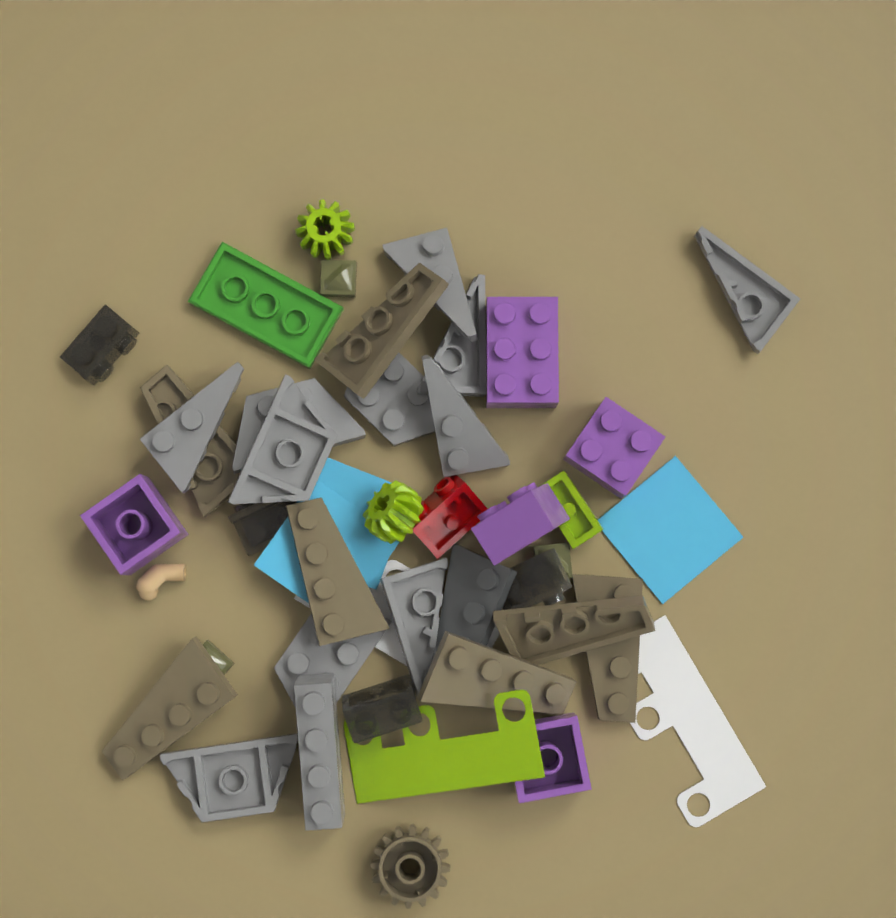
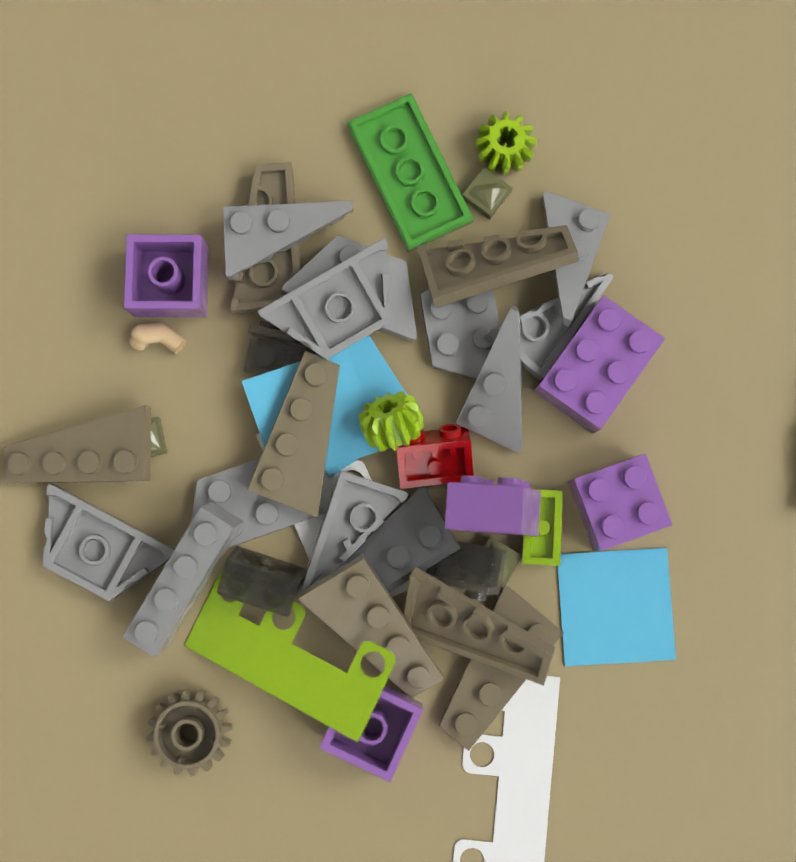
camera: 30 degrees right, 0 degrees up
clear smoke bracket [60,304,140,386] -> none

